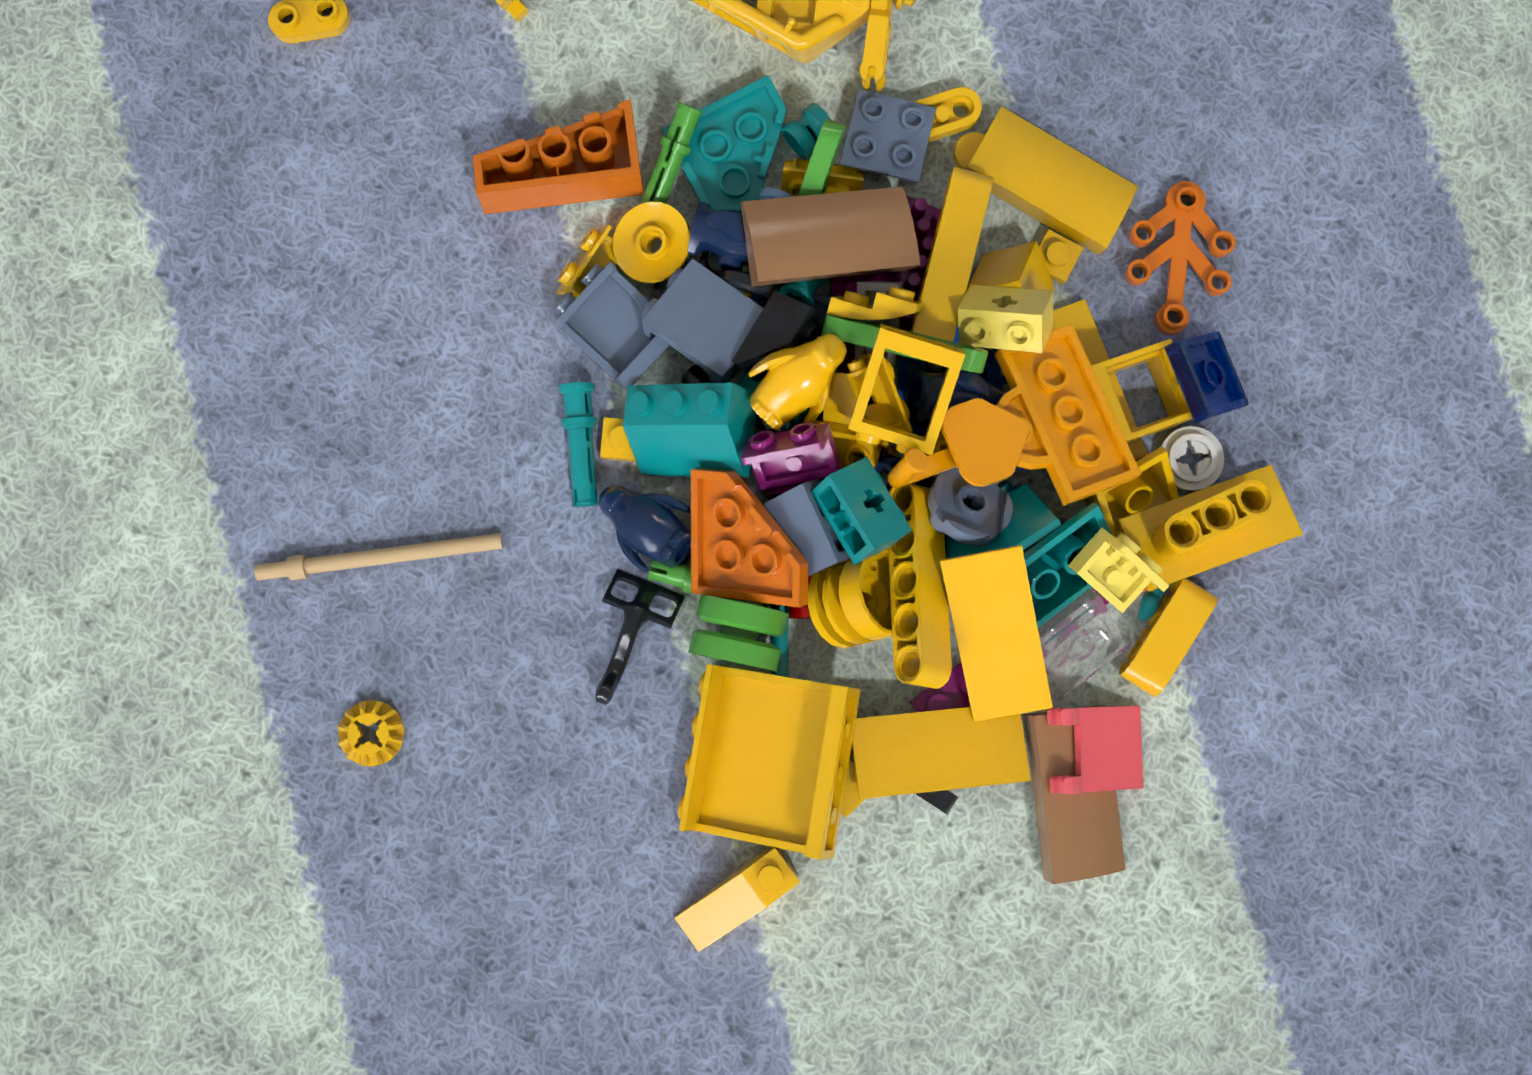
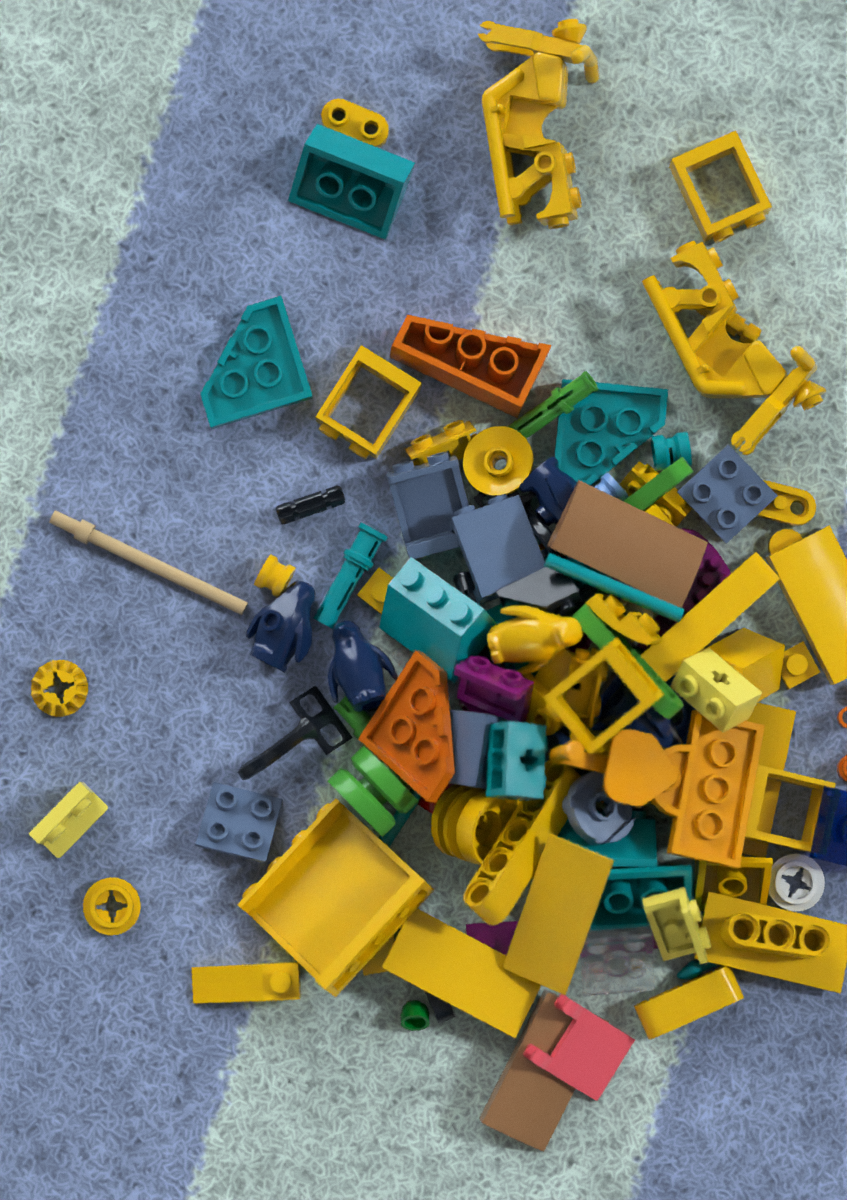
camera: 40 degrees right, 0 degrees up
none -> light yellow bracket [29,782,108,858]
none -> yellow gear [83,877,141,935]
none -> sand blue hinge [195,782,283,863]
none -> teal plate [200,295,313,429]
none -> dark blue animal [246,581,316,673]
none -> yellow wheel [254,554,296,598]
none -> black axle [276,485,345,524]
none -> teal slope [288,124,415,240]
none -> yellow window [315,345,422,459]
none -> green hinge [401,999,430,1031]
none -> teal piece [544,553,684,623]

